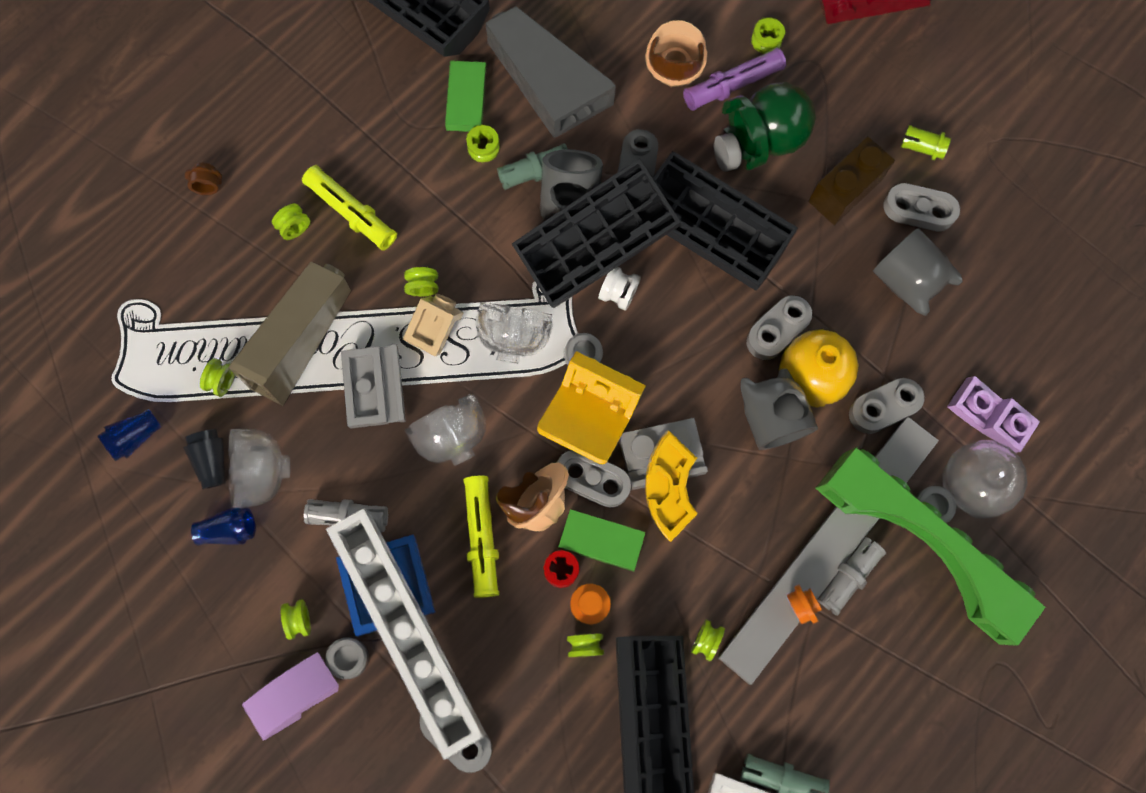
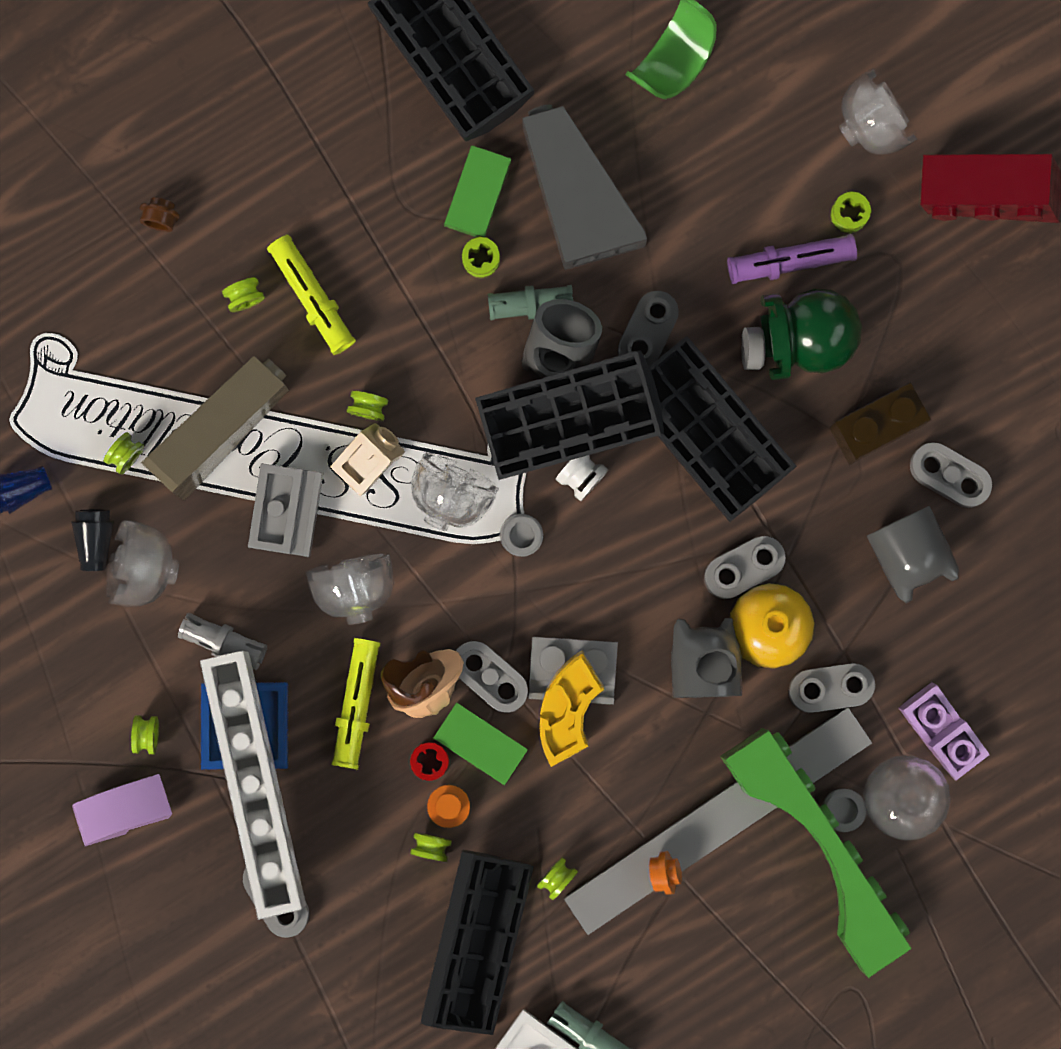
camera: 20 degrees right, 10 degrees up
clear blue cone [191,506,256,546] -> none
light grey tile [326,637,369,679] -> none
yellow bracket [537,351,646,464] -> none
light nougat piece [645,20,707,87] -> none
light grey pin [817,537,886,616] -> none
lime pin [901,125,951,161] -> none

